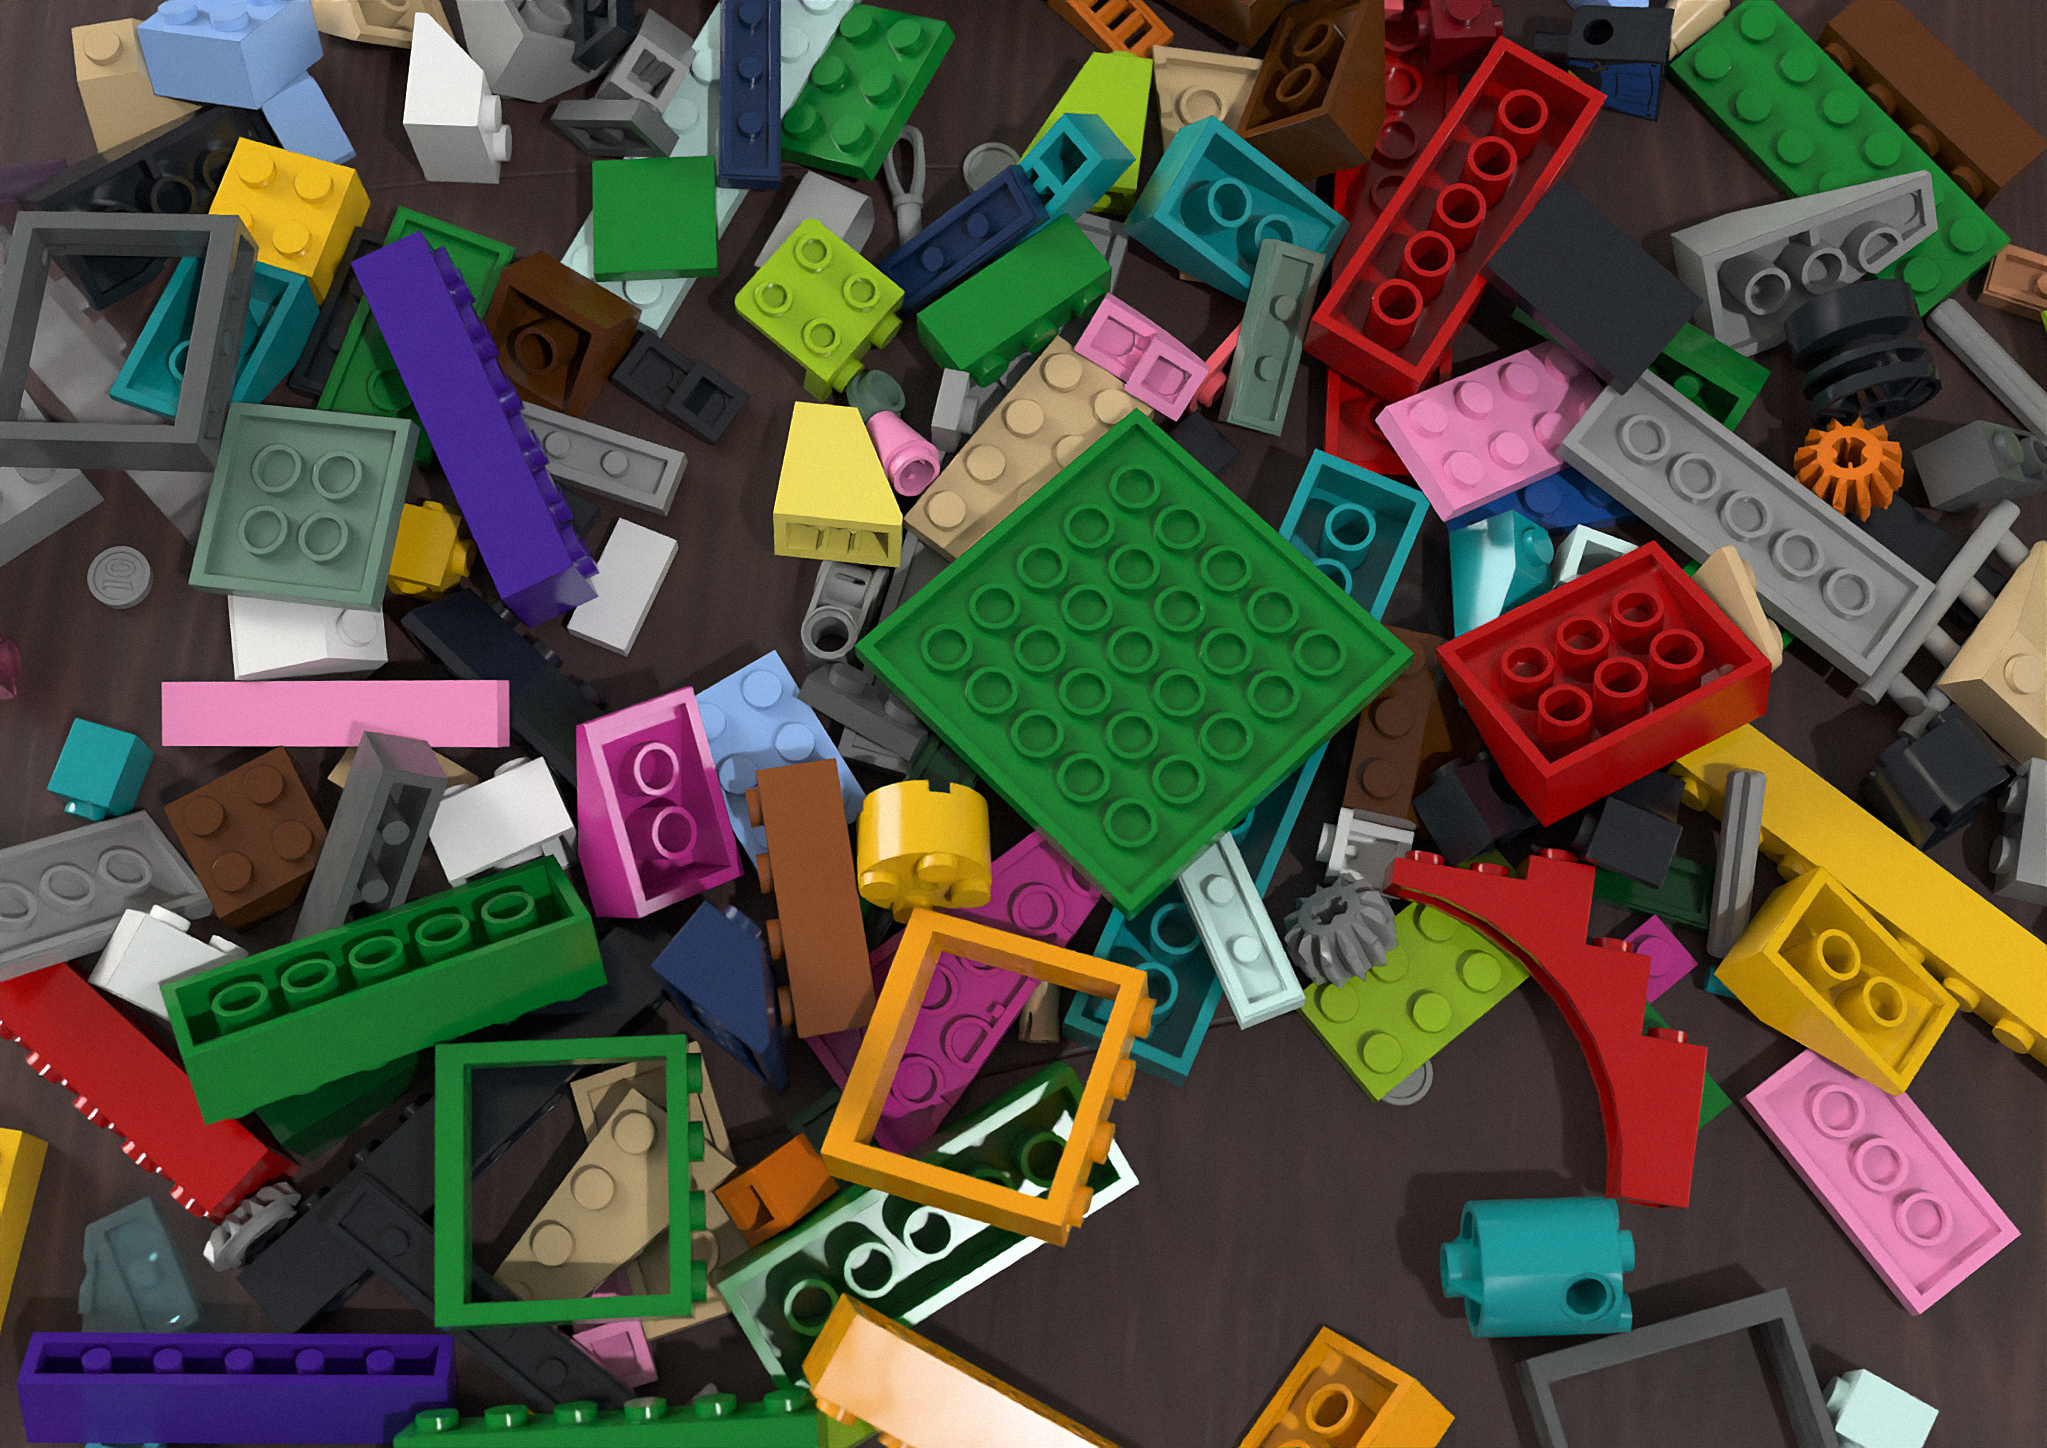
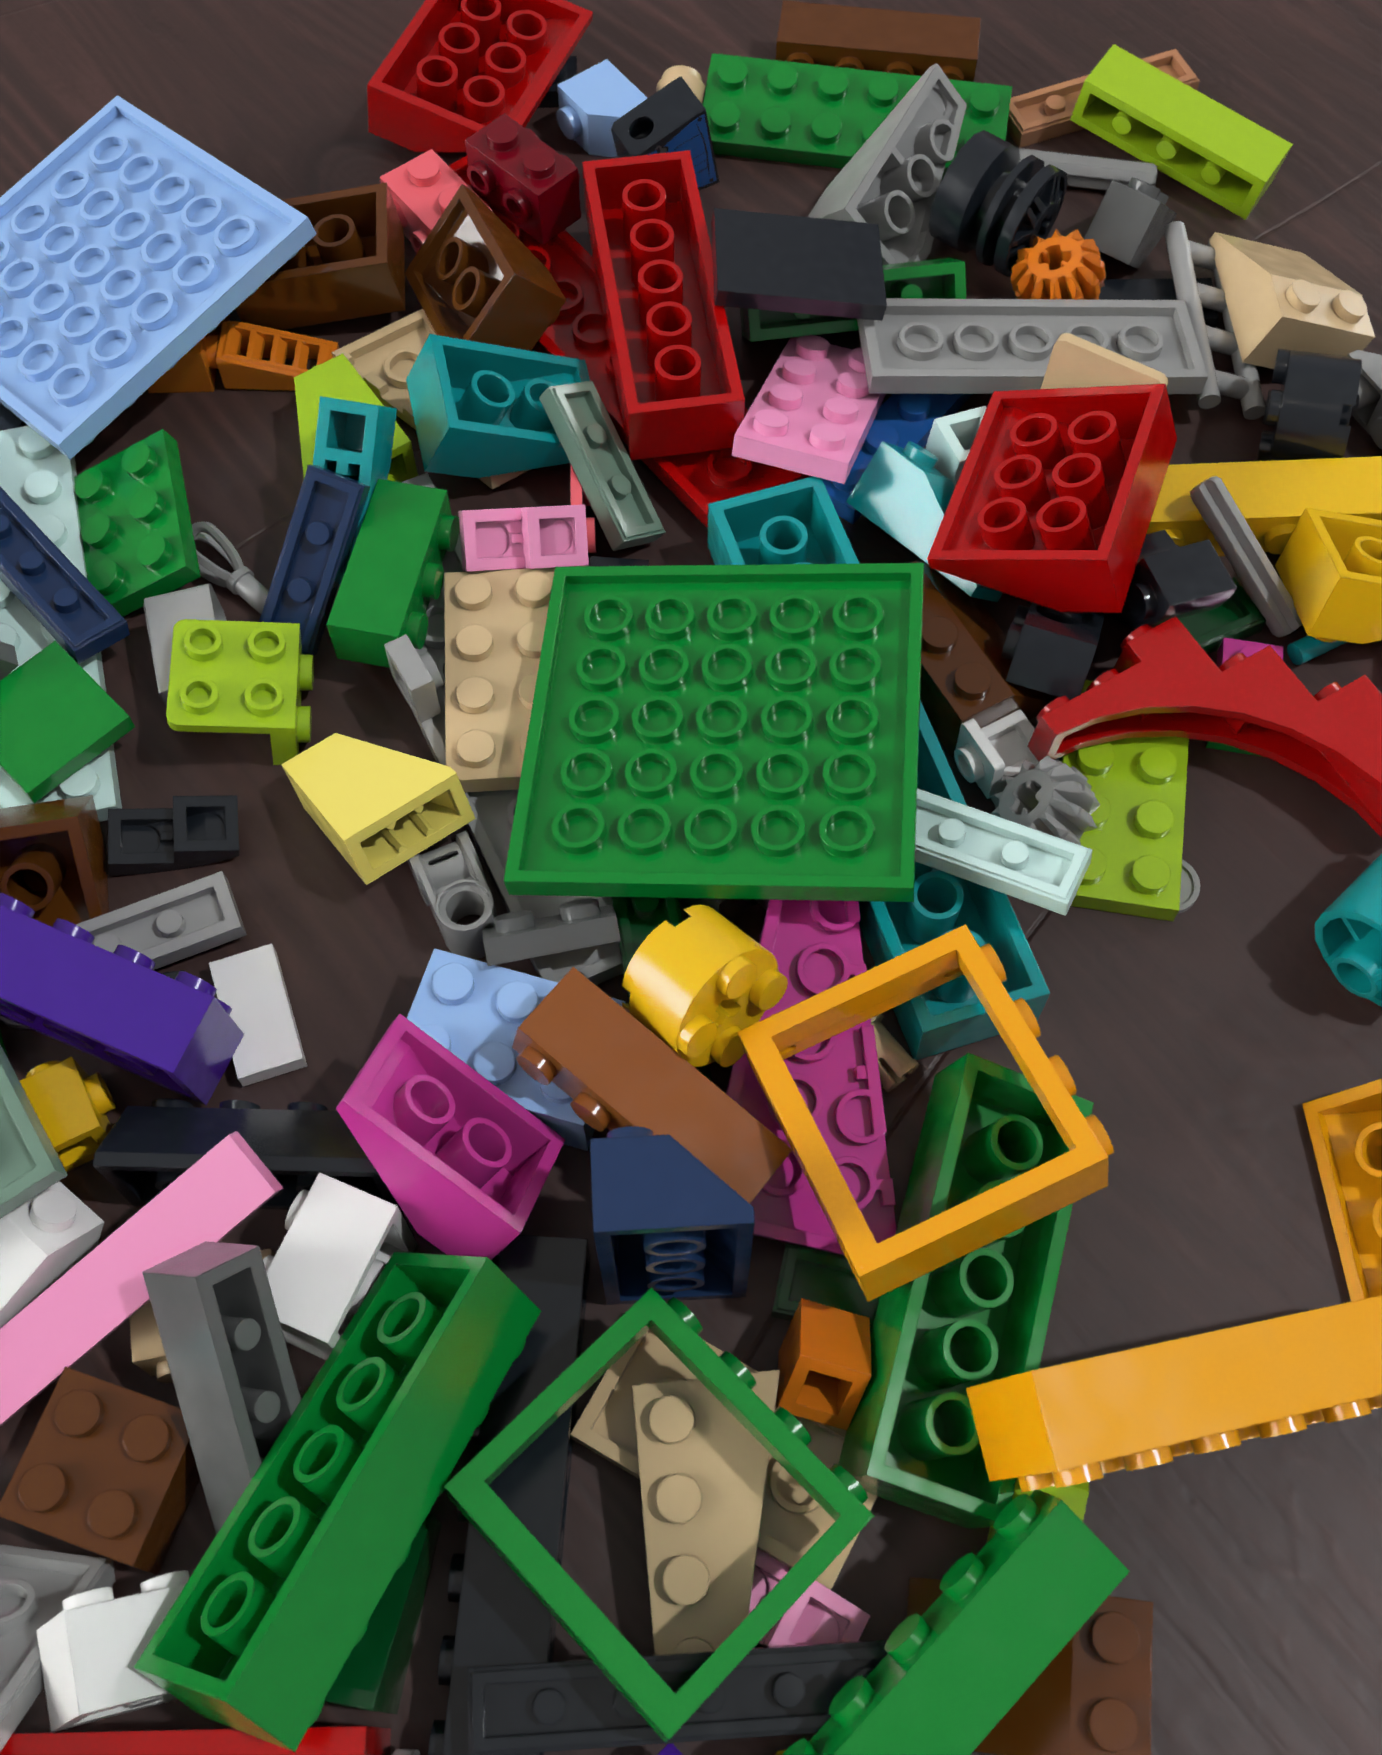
camera: 40 degrees left, 10 degrees down
sand green plate [846,370,905,425] -> none
bright pink cone [865,411,940,496] -> none
light grey piece [963,142,1020,193] -> none

